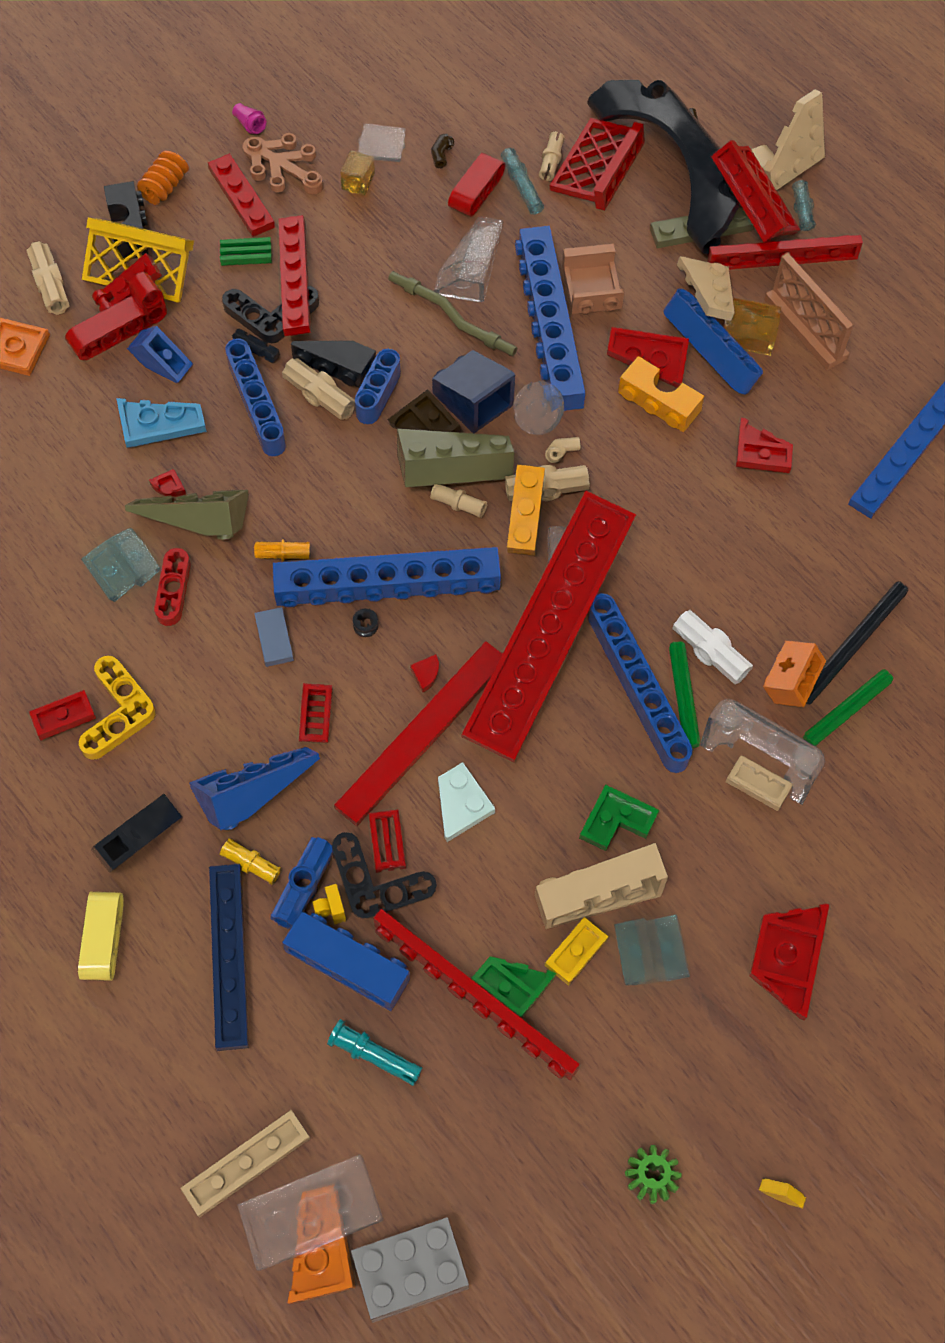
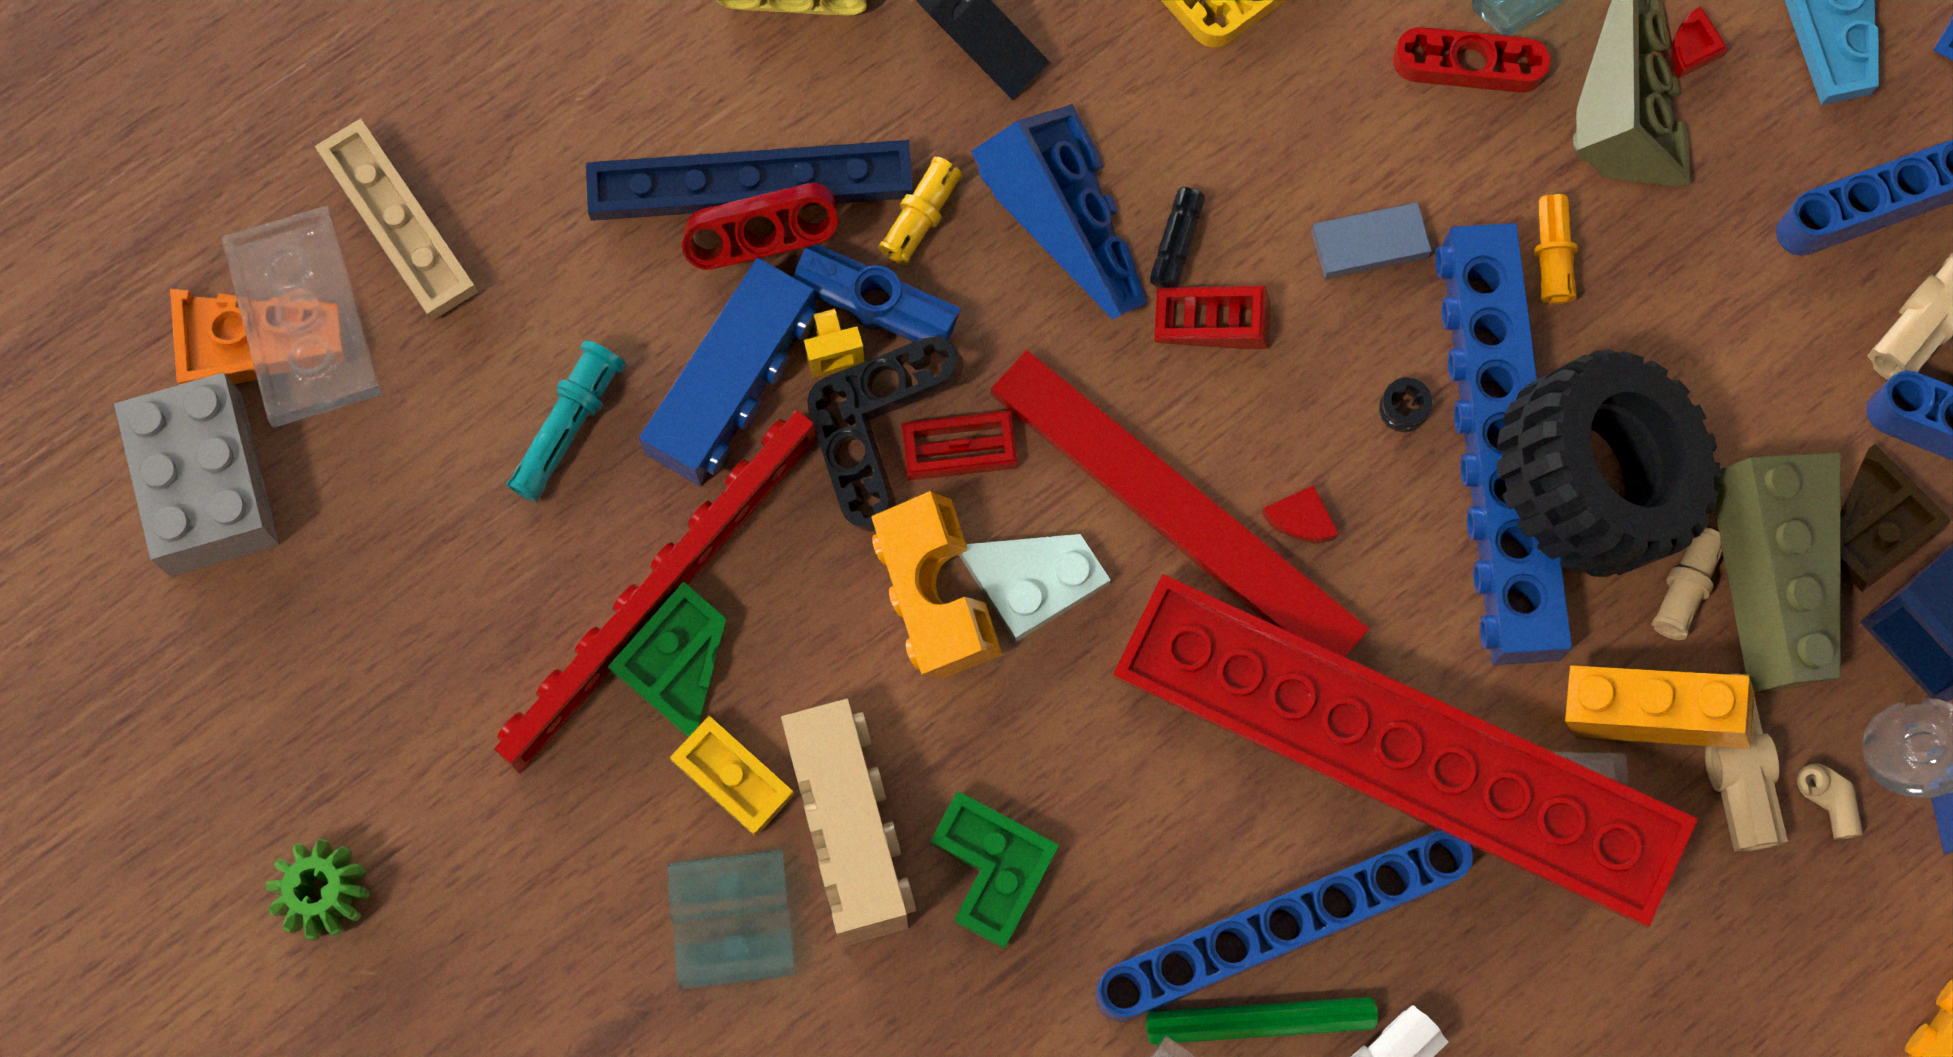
camera: 90 degrees right, 10 degrees up
none -> red beam [682,183,838,270]
none -> light orange arch [871,491,1002,679]
none -> black axle [1150,187,1205,288]
none -> black tyre [1497,349,1720,577]

